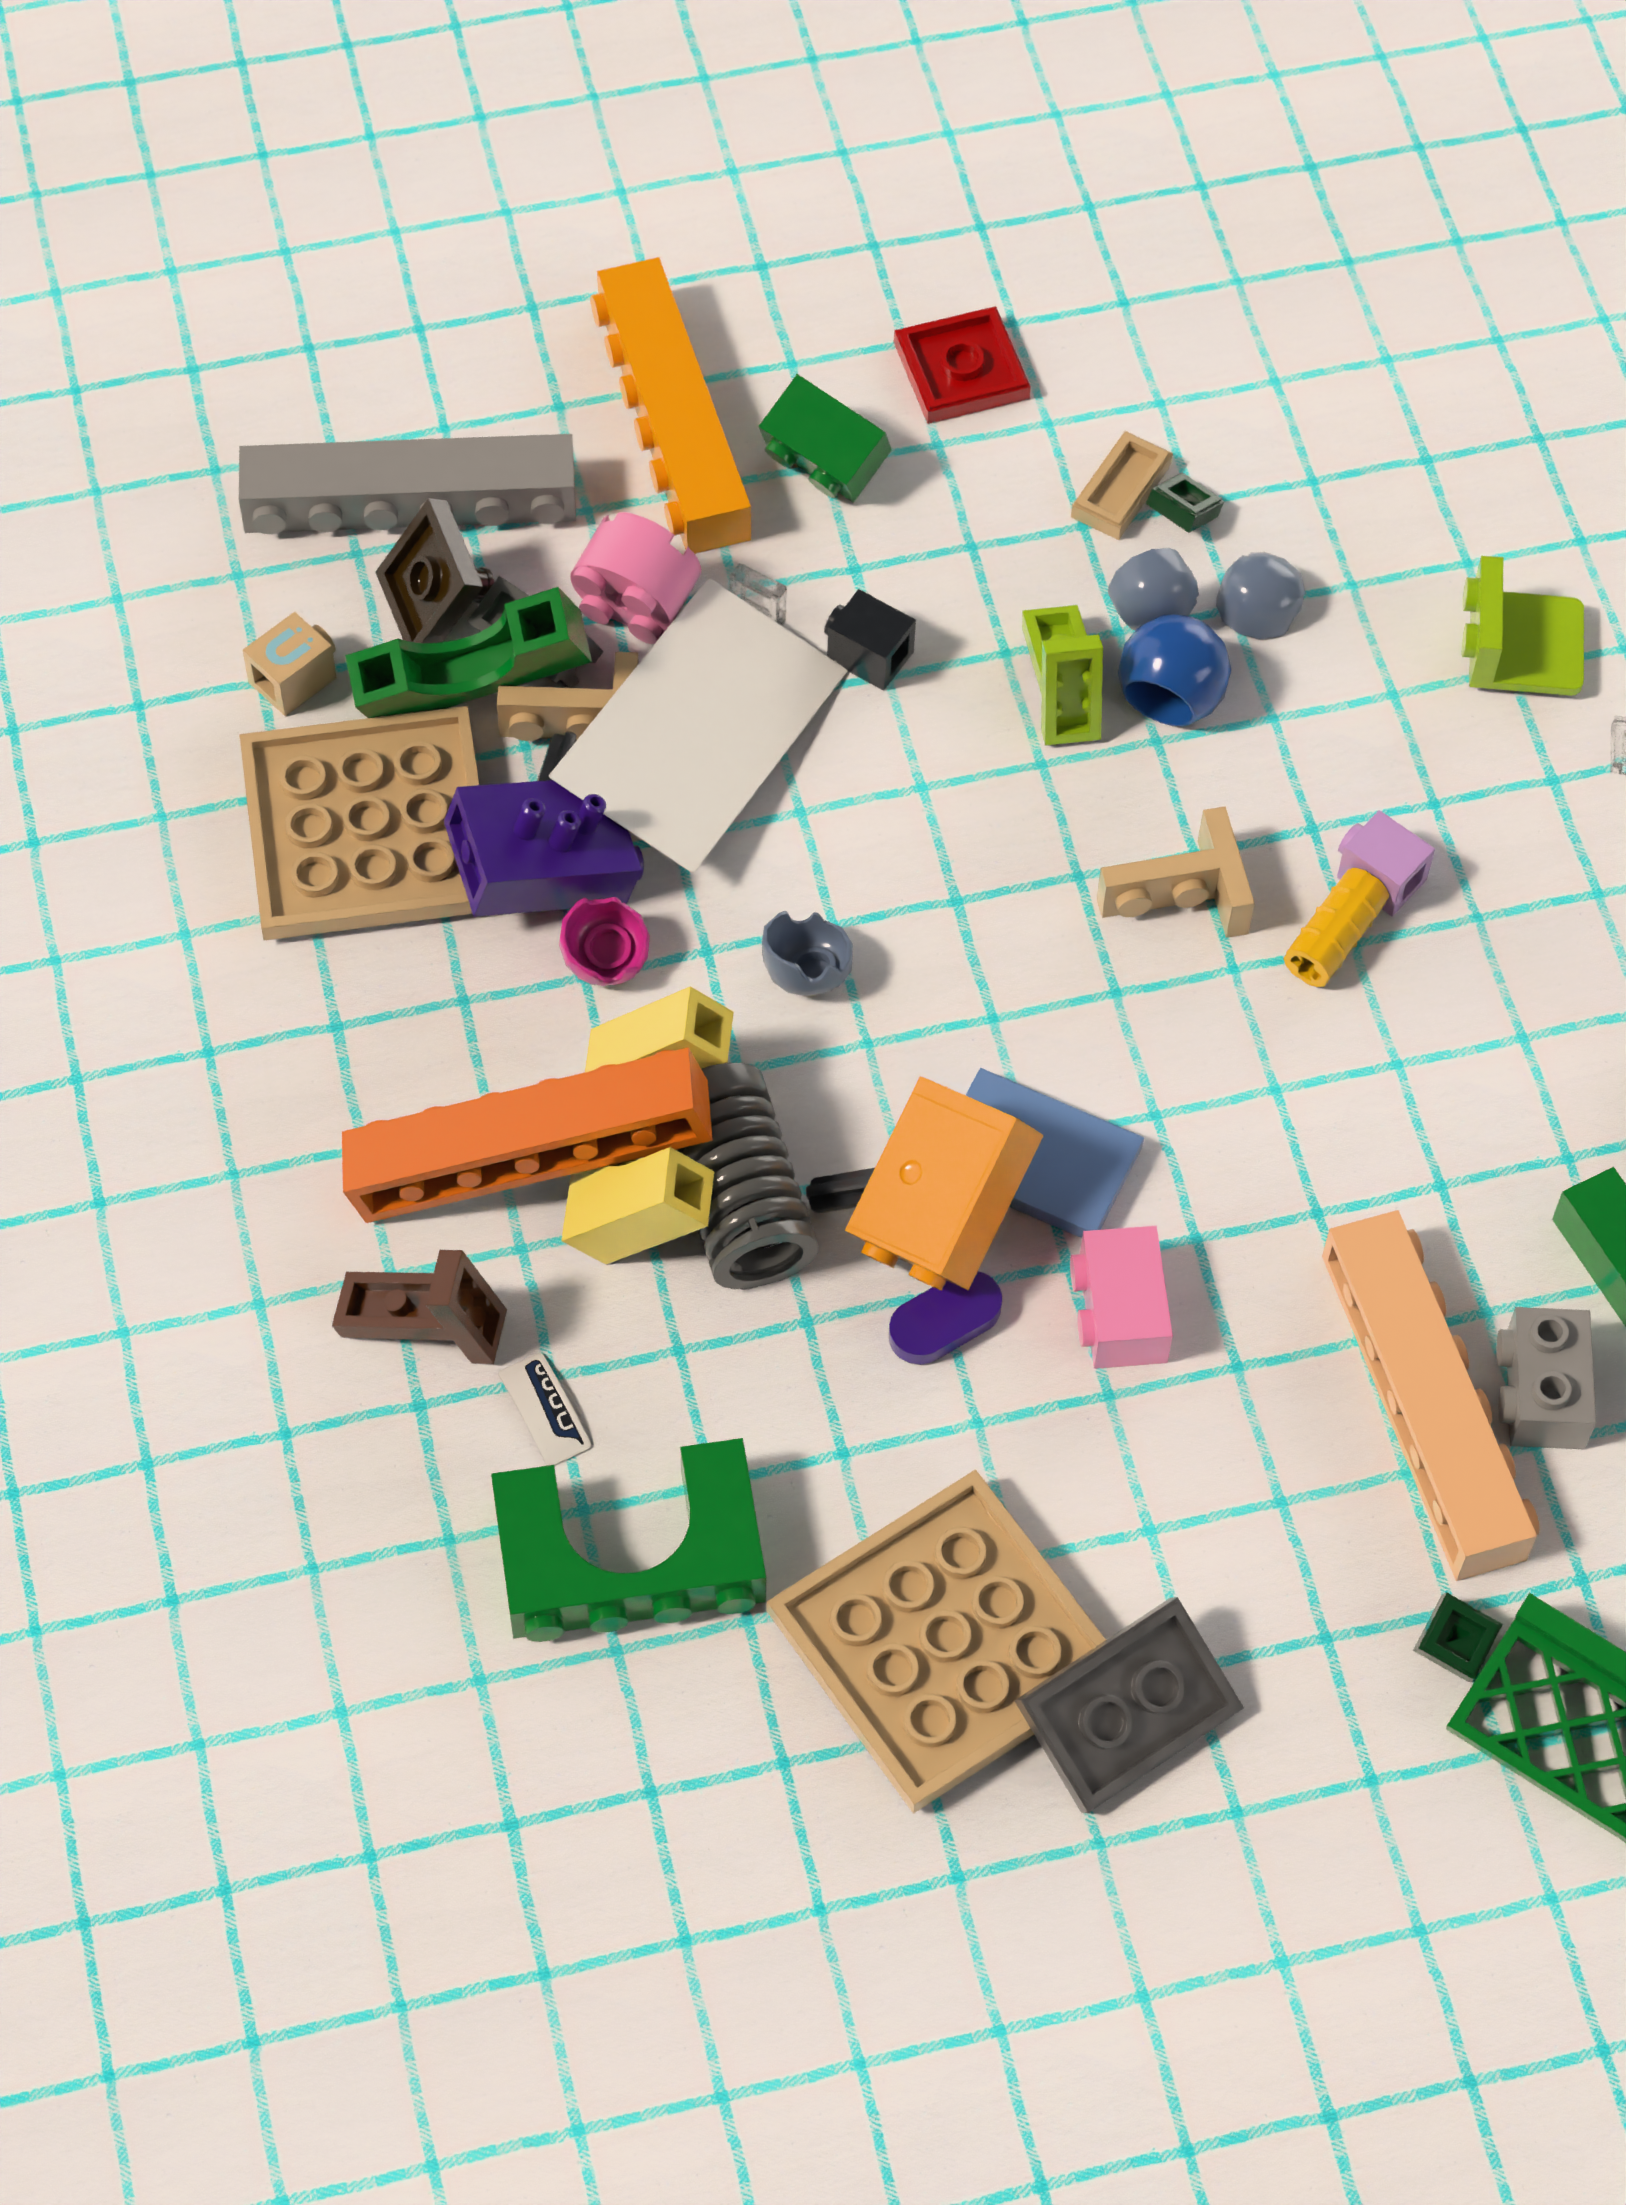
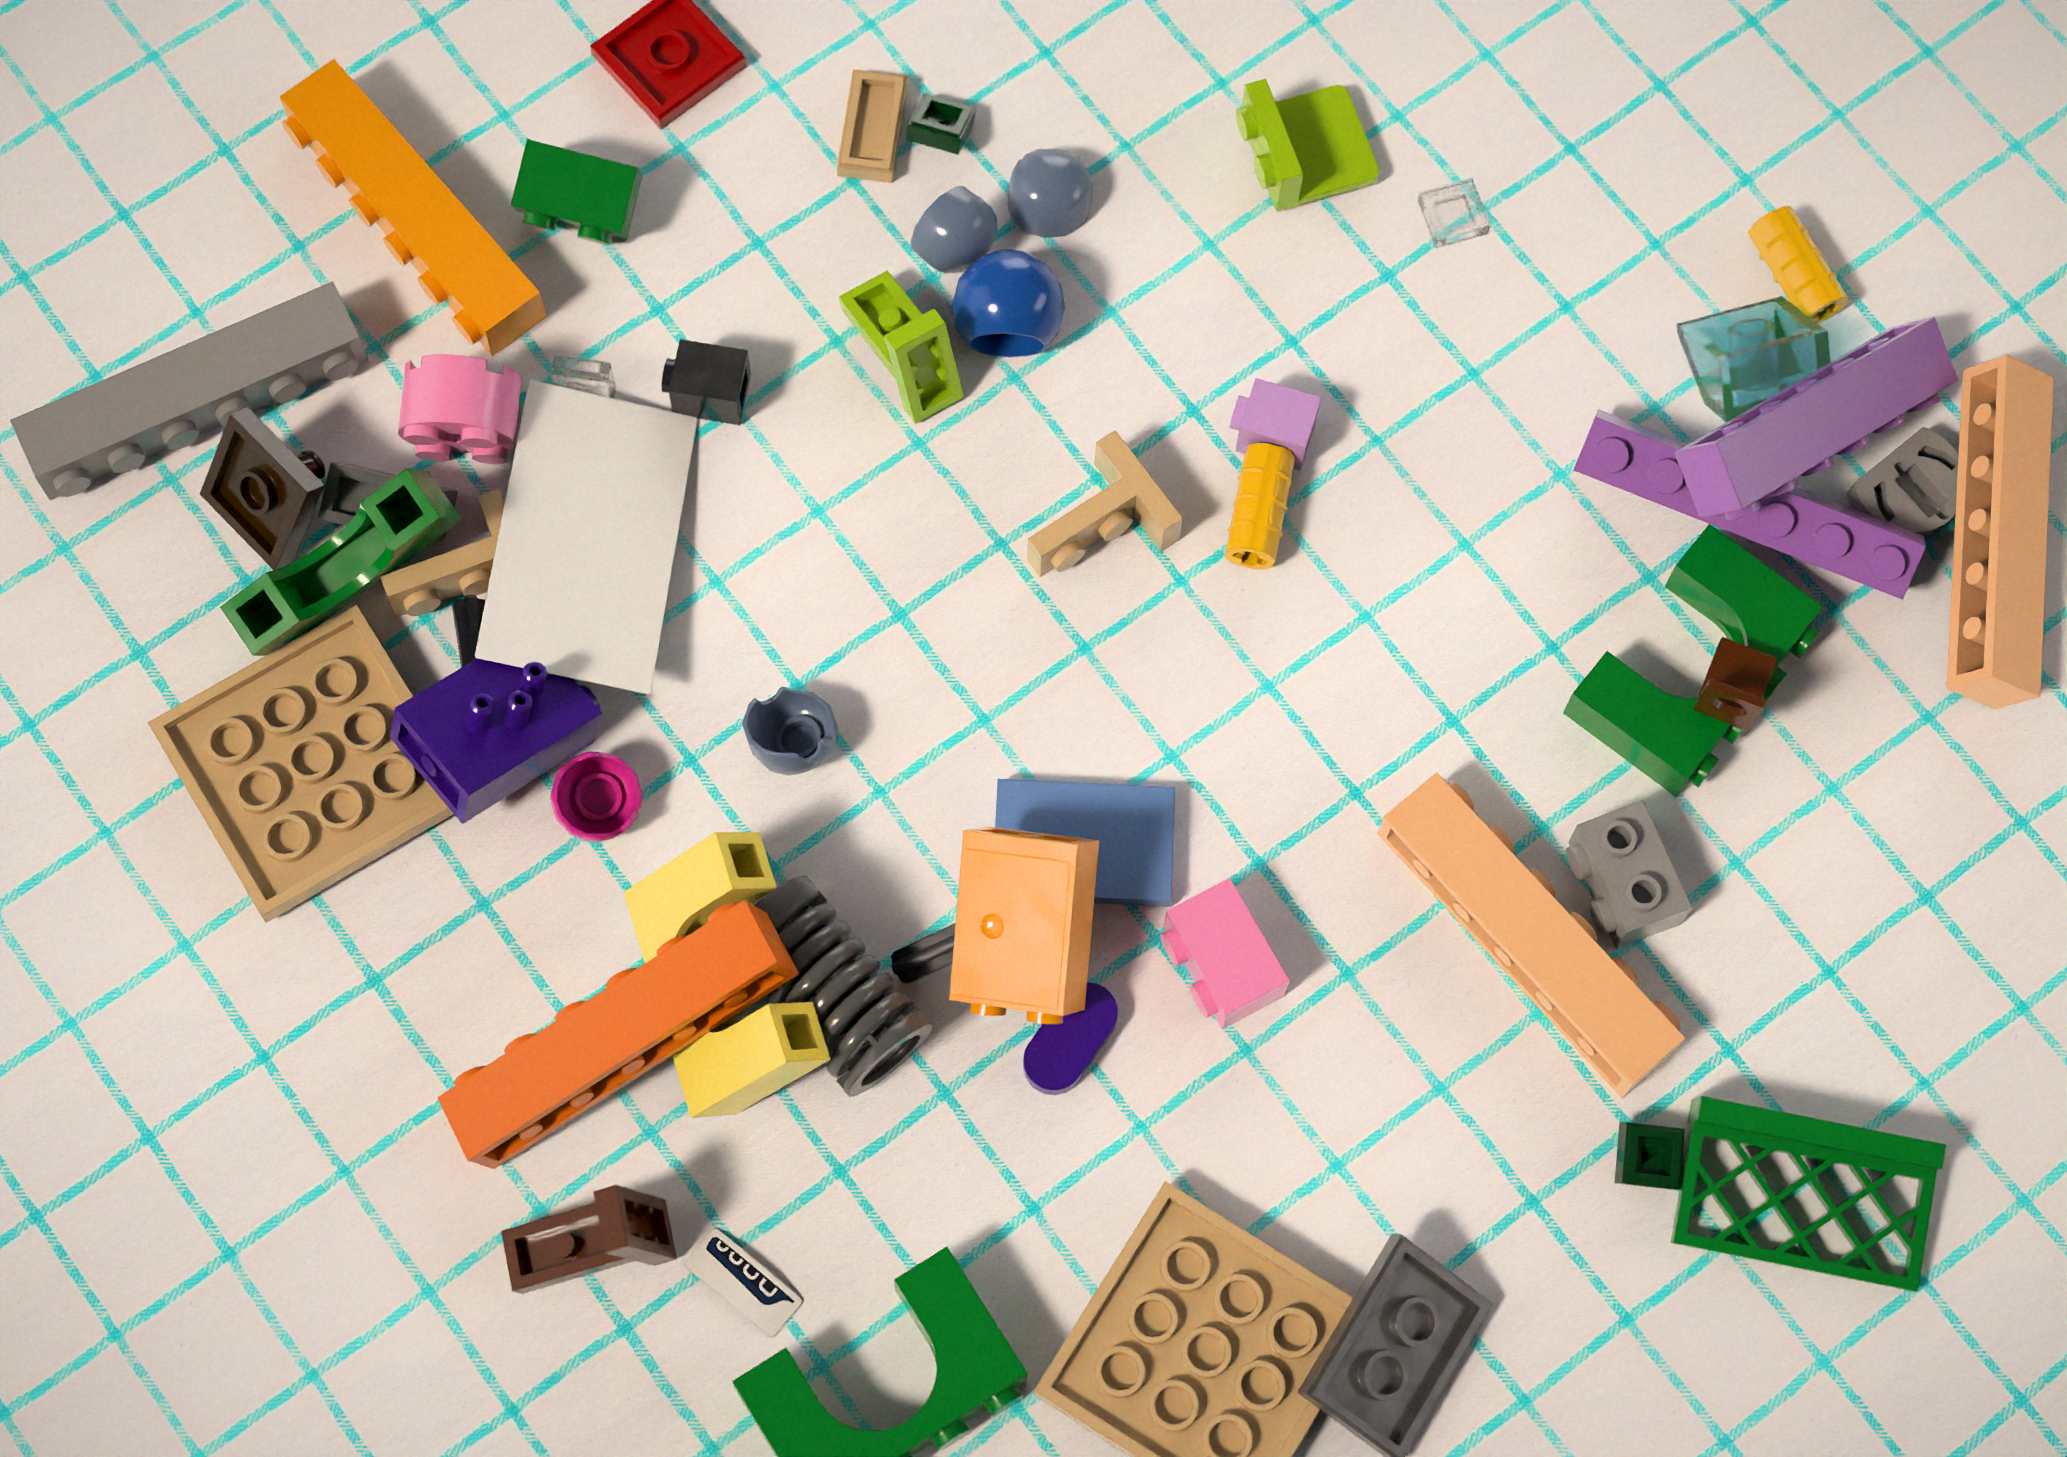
camera: 25 degrees left, 10 degrees up
tan brick [242,611,337,716] -> none

